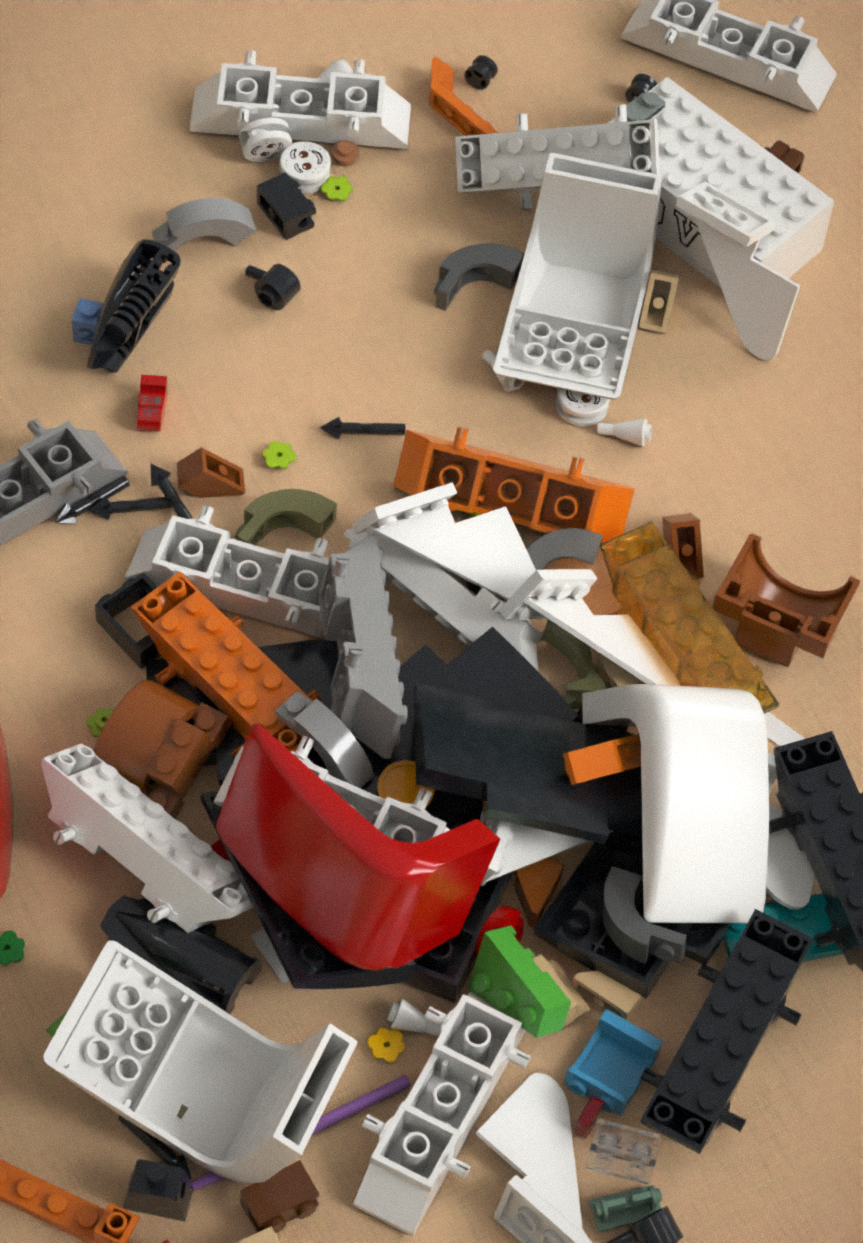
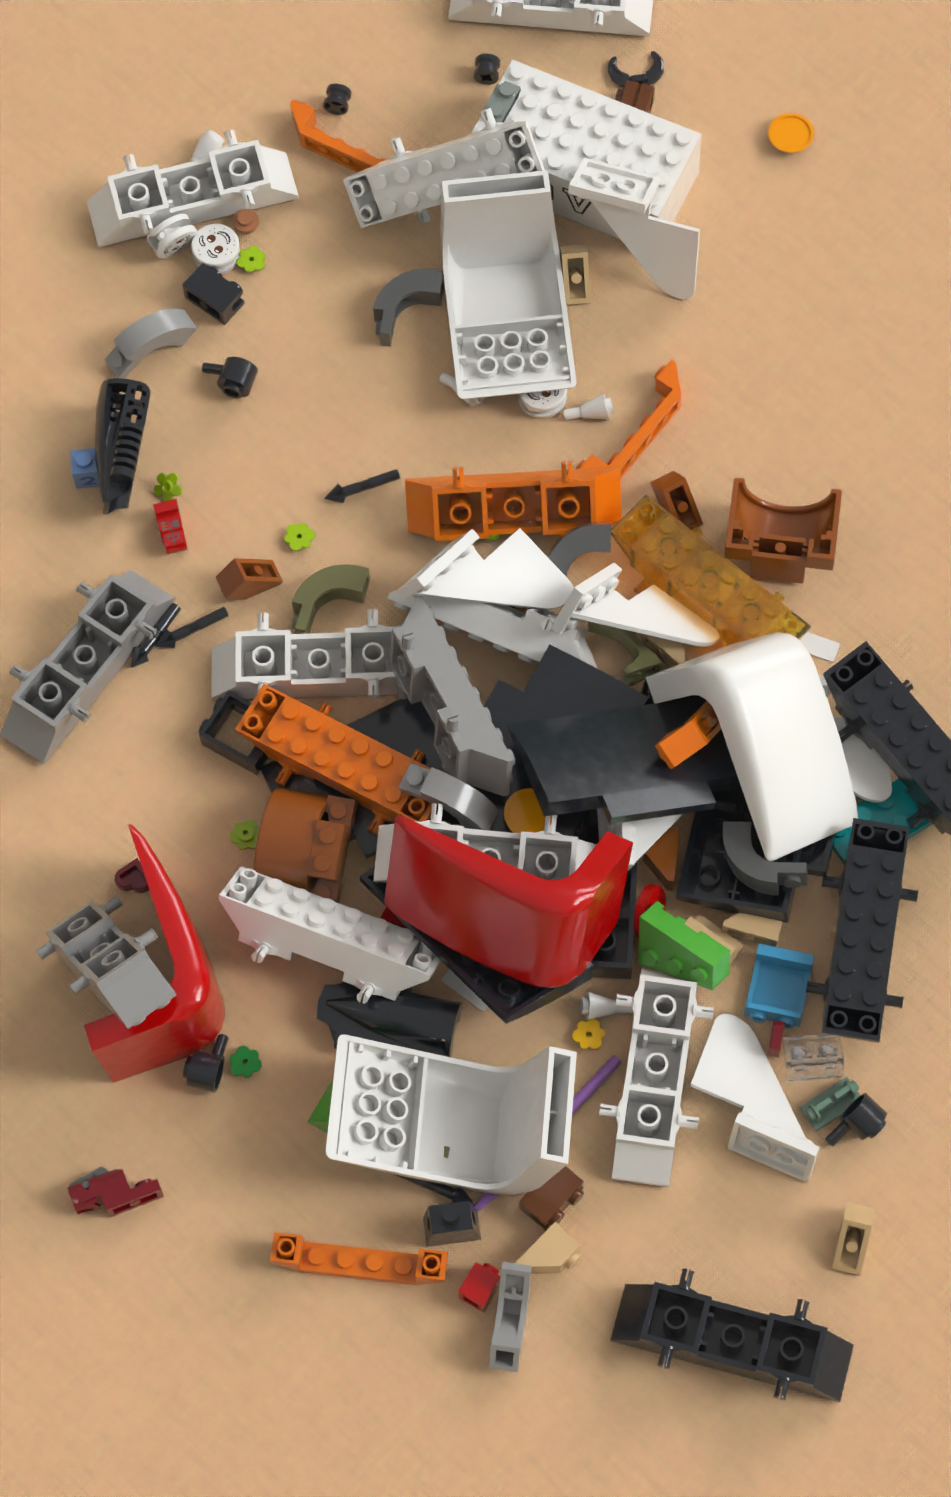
camera: 10 degrees left, 10 degrees up
black piece [151,464,193,519] -> none
none -> lime plant [154,473,182,501]
none -> orange slope [576,359,681,479]
none -> black piece [608,51,664,87]

